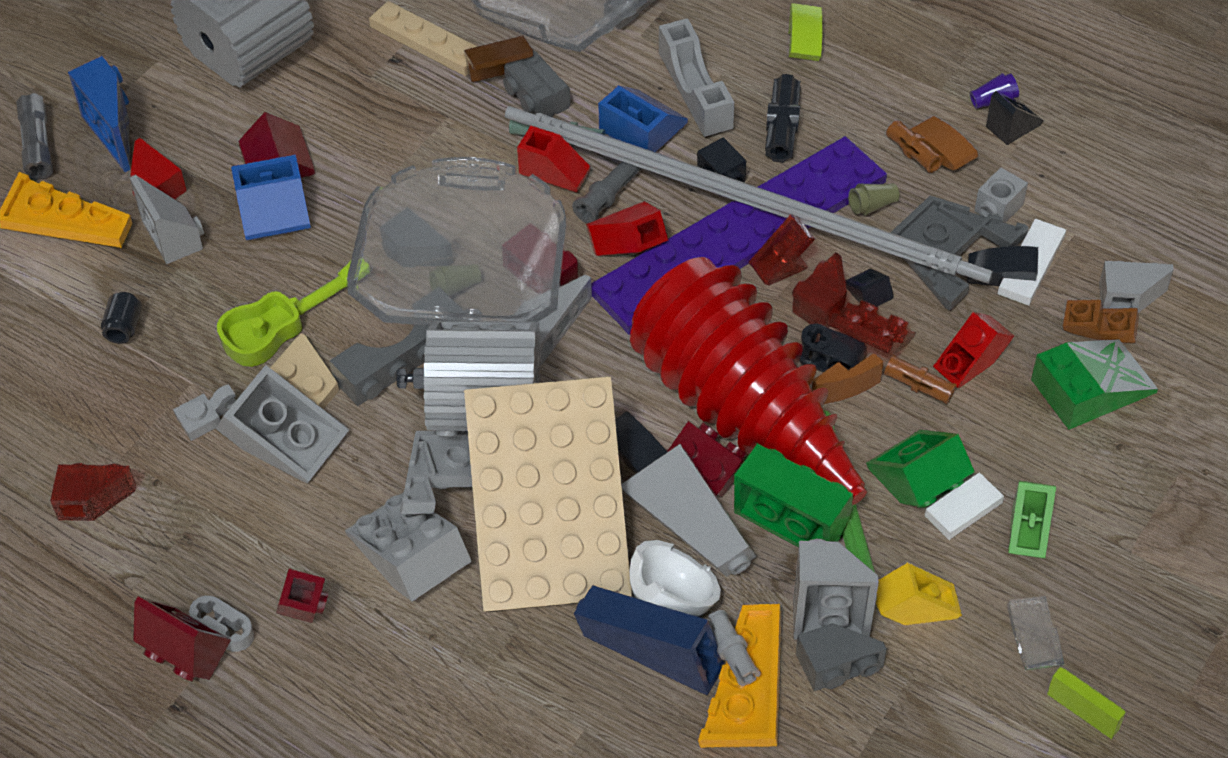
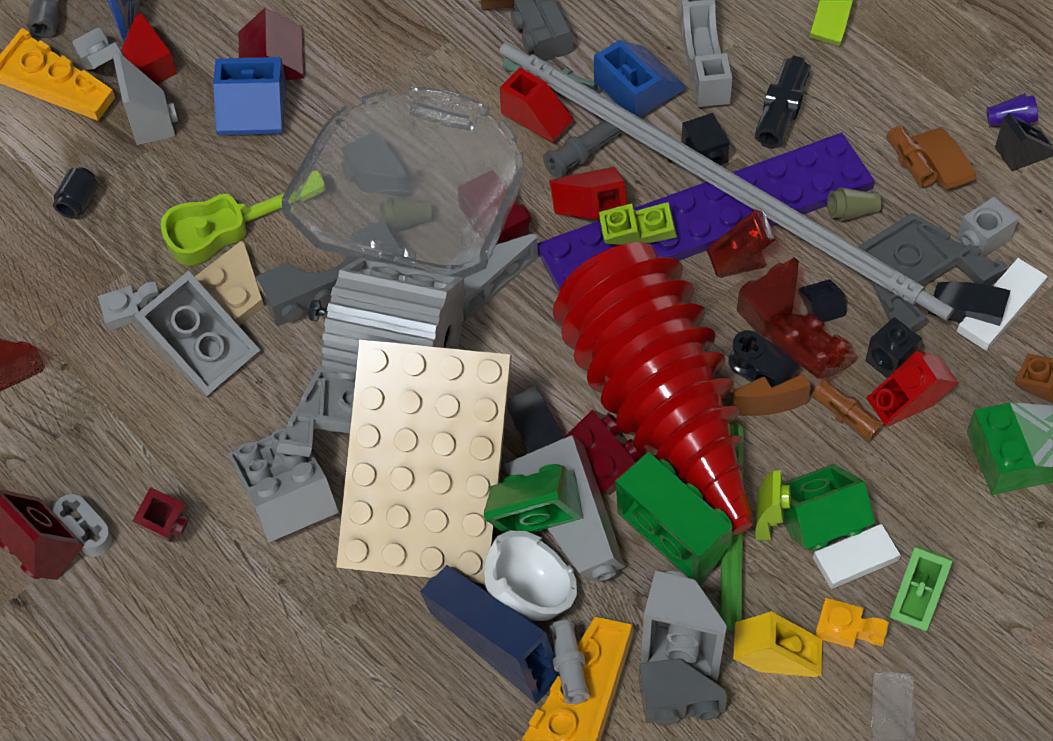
camera: 15 degrees right, 5 degrees up
none -> light grey bracket [72,27,122,70]
none -> green slope [484,464,584,533]
none -> lime slope [599,202,677,245]
none -> lime slope [755,470,791,541]
none -> light orange plate [815,598,889,649]
none -> black brick [865,317,922,378]

